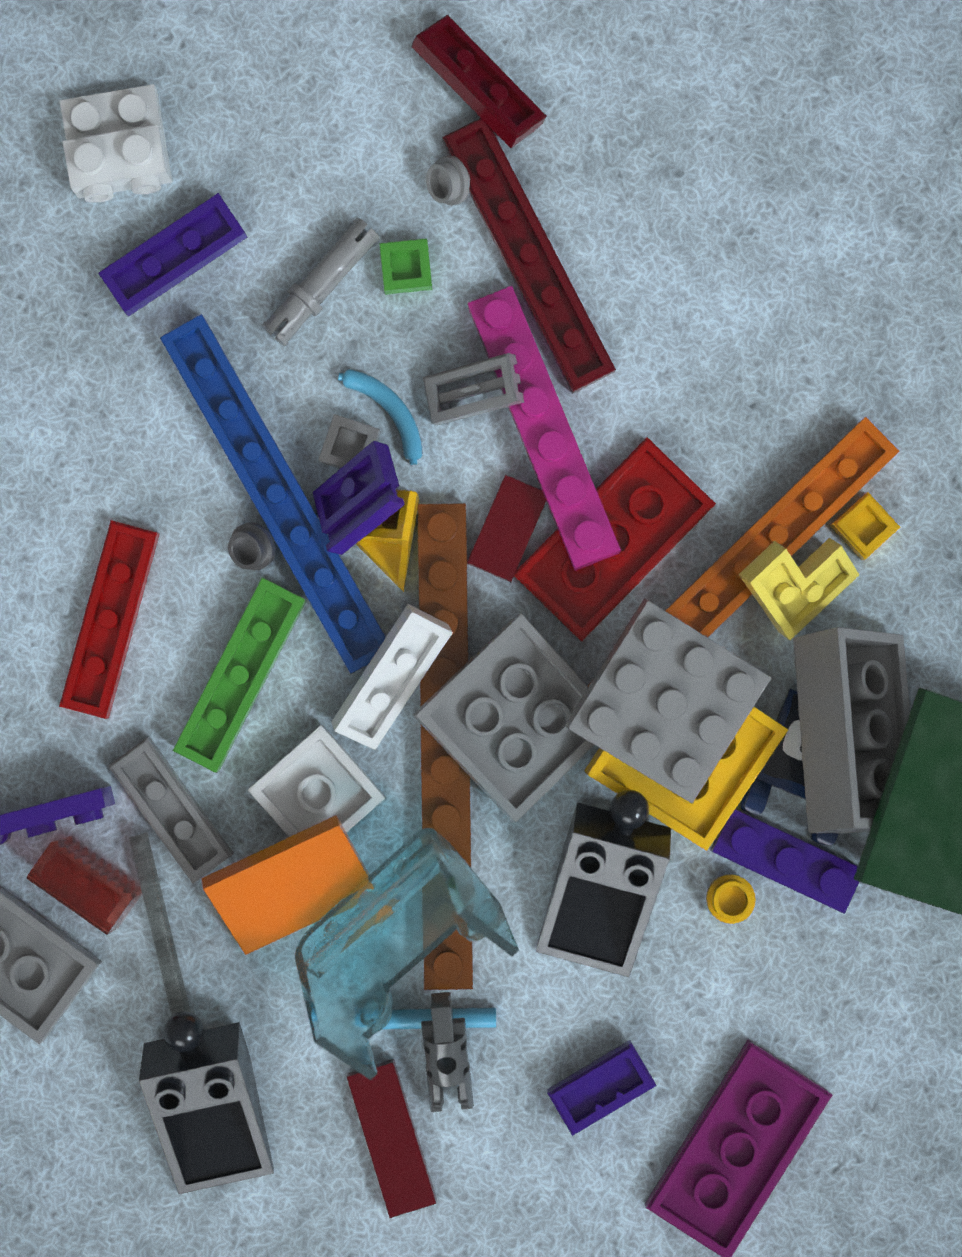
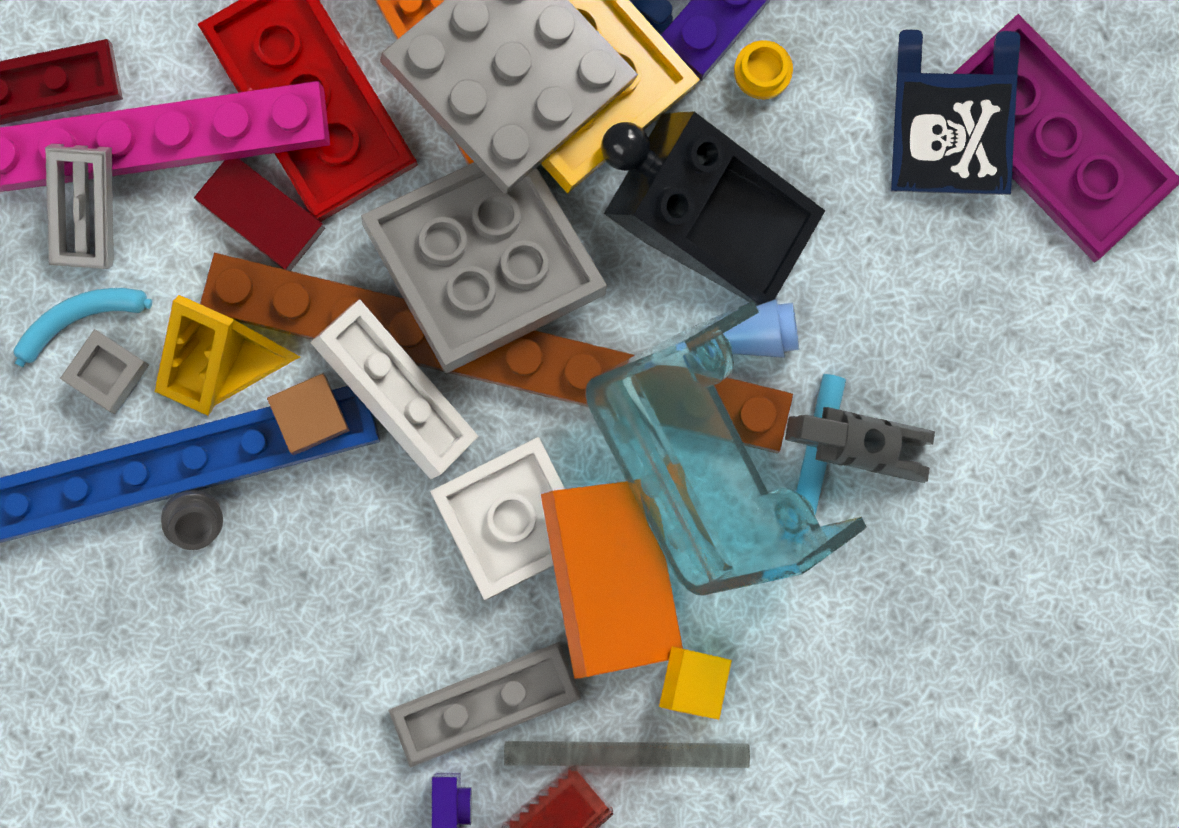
camera: 80 degrees left, 5 degrees down
red tile [59,520,160,719] -> none
black slope [139,1011,274,1194] -> none
bright green plate [173,578,307,773] -> none
dark purple plate [312,440,405,555] -> none
dark red tile [347,1059,437,1218] -> none
dark purple plate [547,1040,657,1136] -> none
none -> medium nougat tile [267,373,350,455]
none -> yellow tile [659,646,732,720]
none -> light blue cone [710,299,799,358]
none -> flag [891,29,1020,195]

